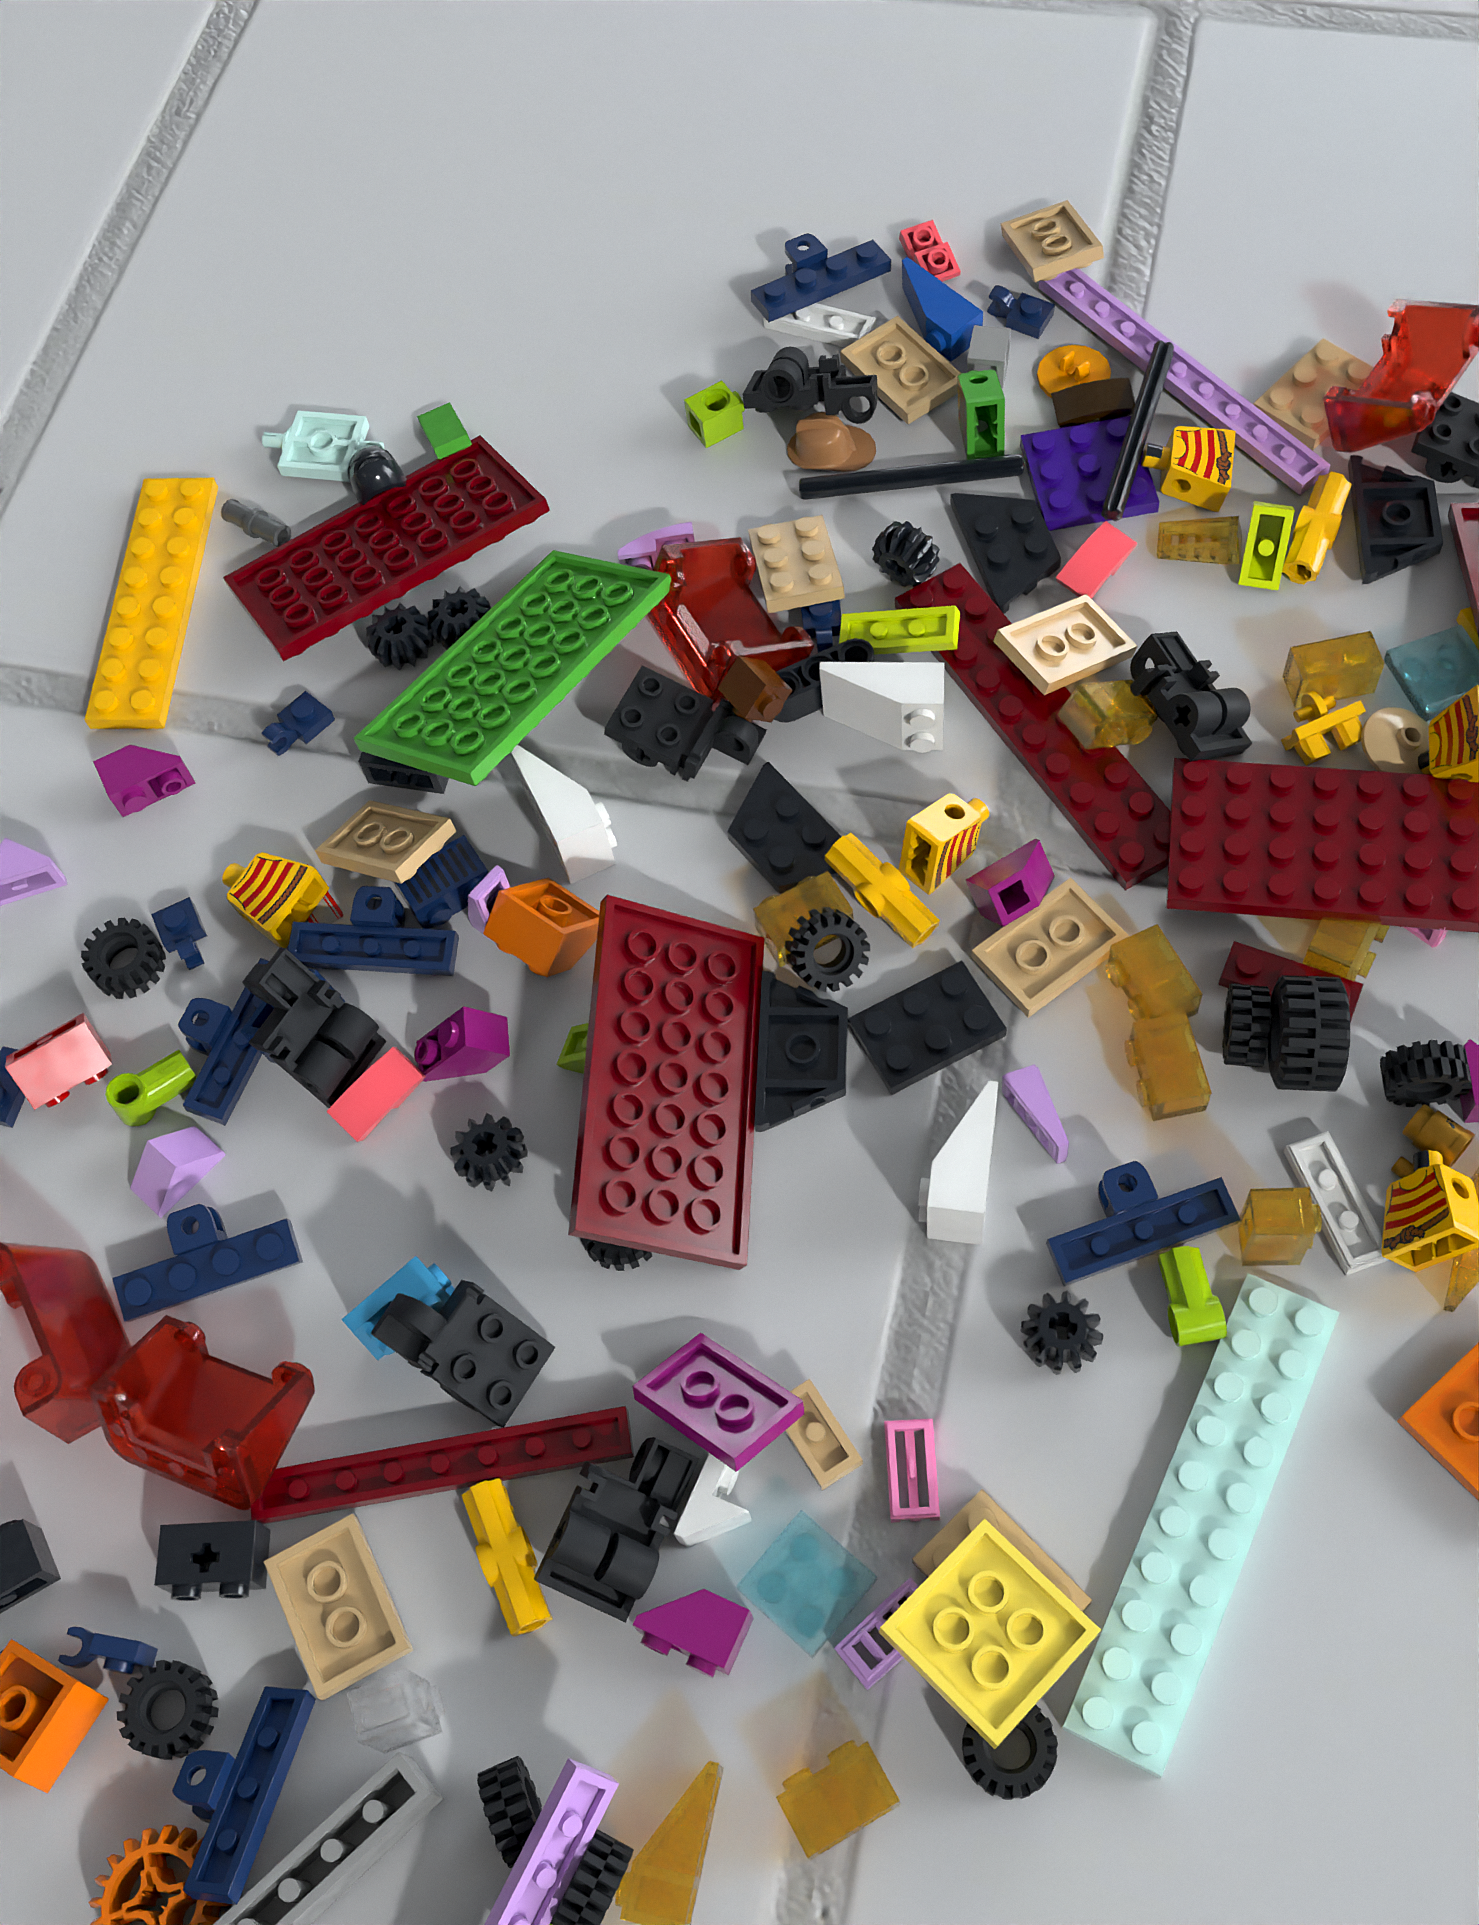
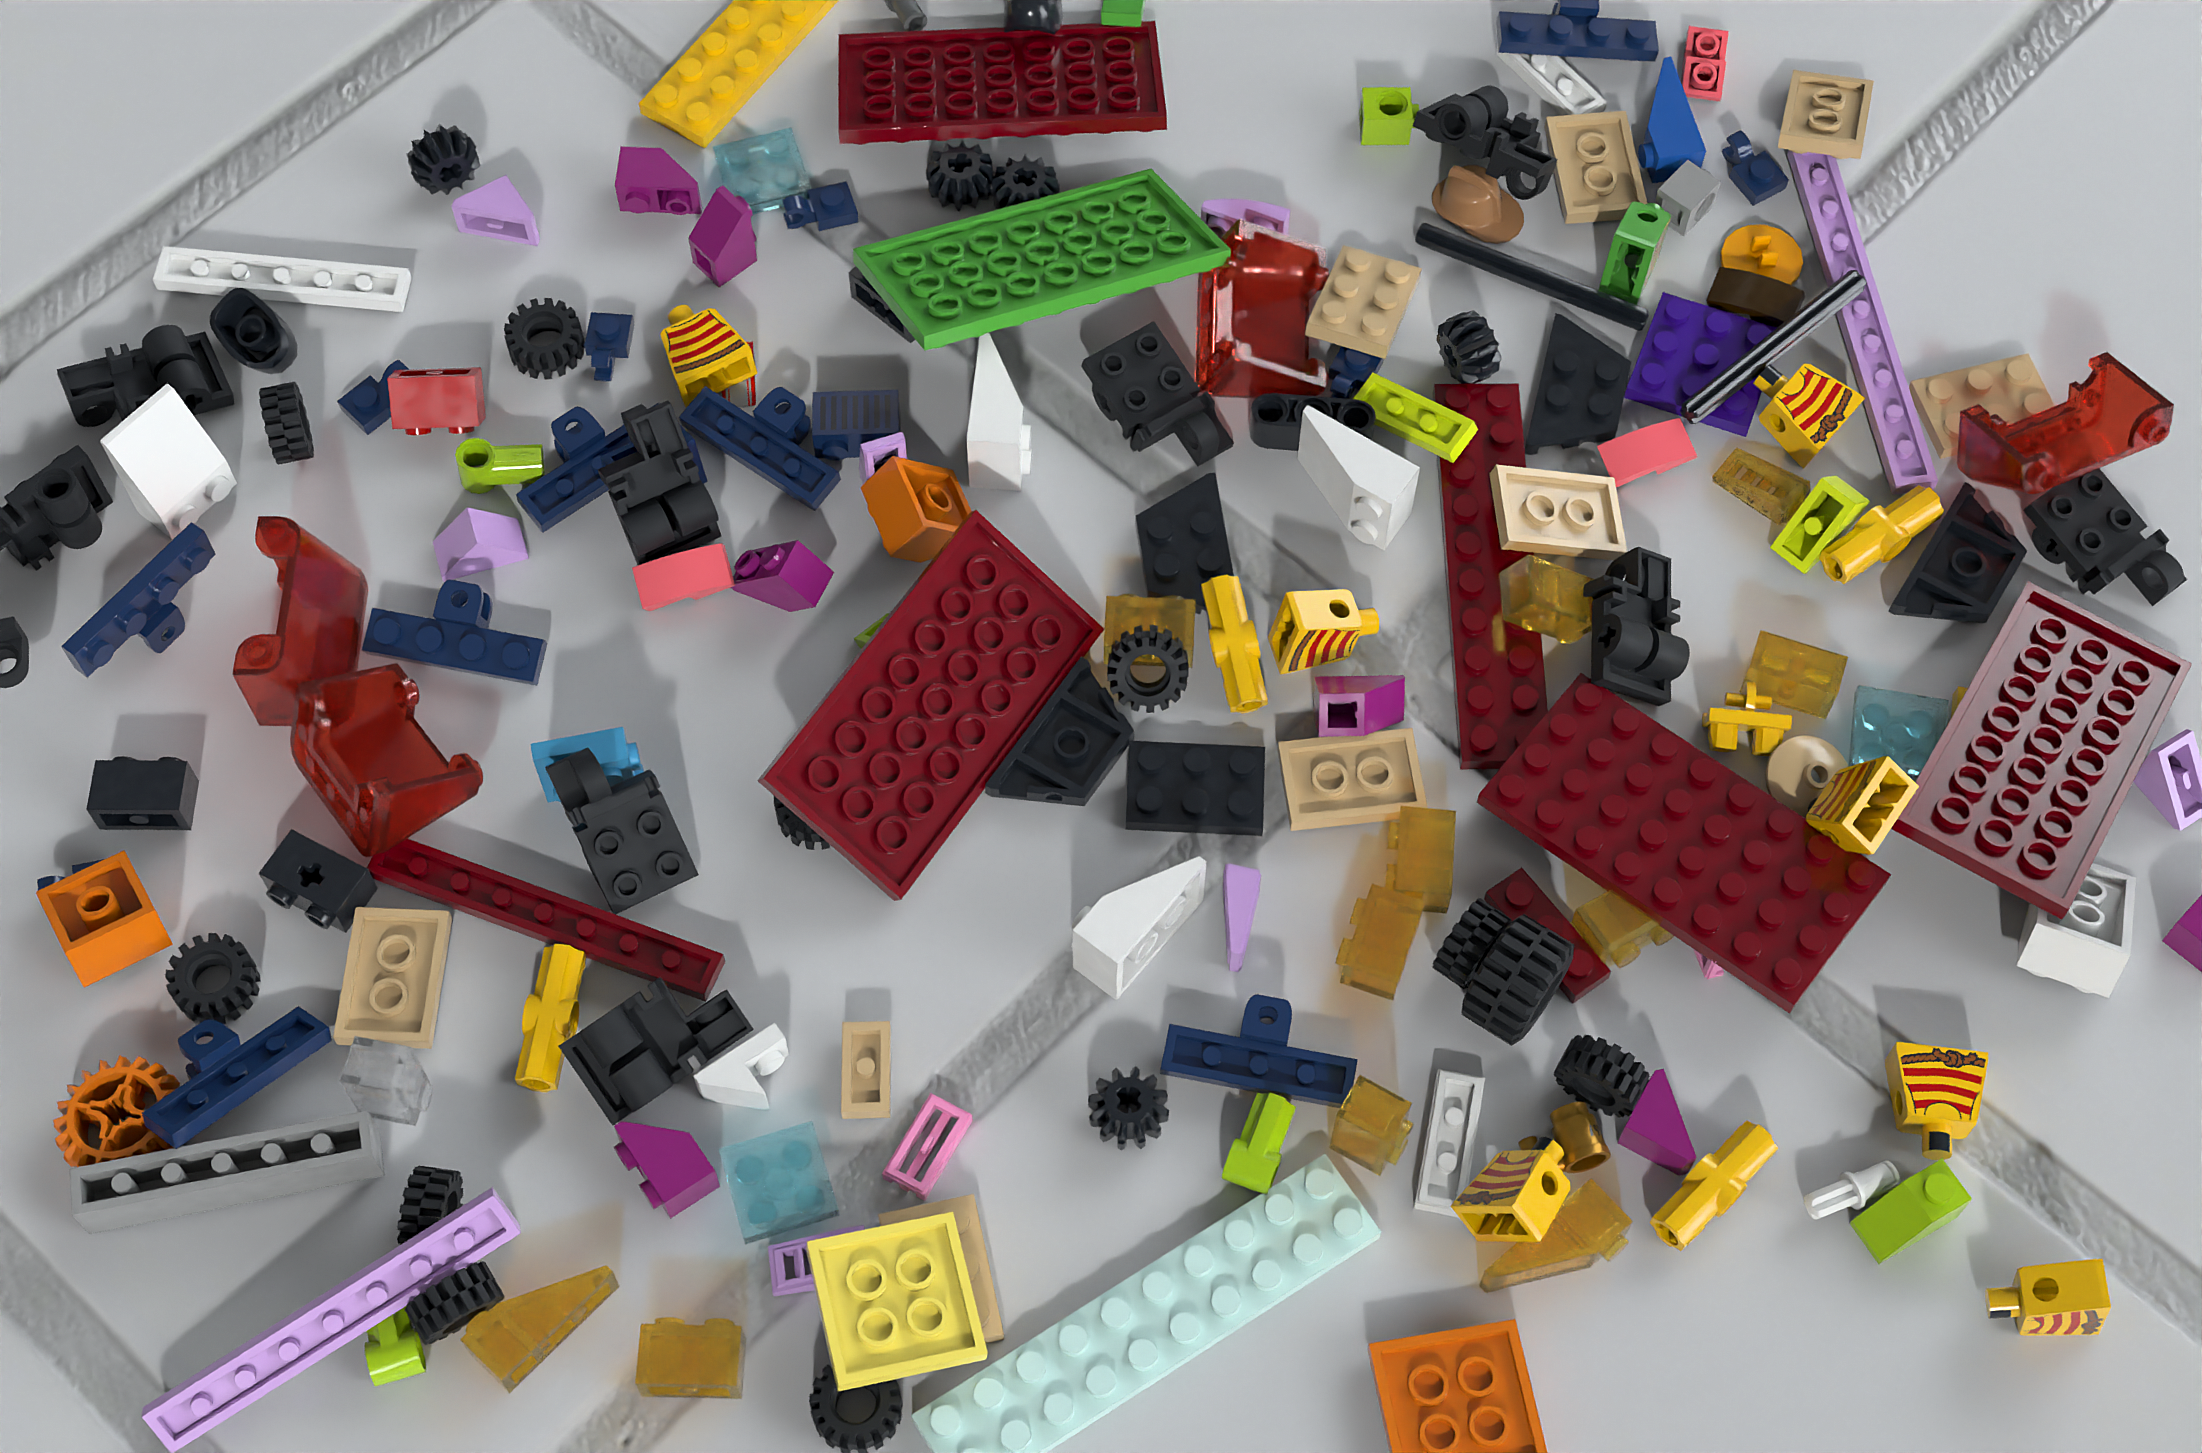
camera: 20 degrees right, 0 degrees up
dark blue plate [58,1626,158,1675] -> none
tan plate [315,800,456,884] -> none
black gear [450,1112,528,1192] -> none
magenta plate [632,1332,804,1472] -> none
reddish brown brick [718,656,792,723] -> none
none -> magenta slope [688,185,757,288]
none -> clear light blue plate [713,128,812,214]

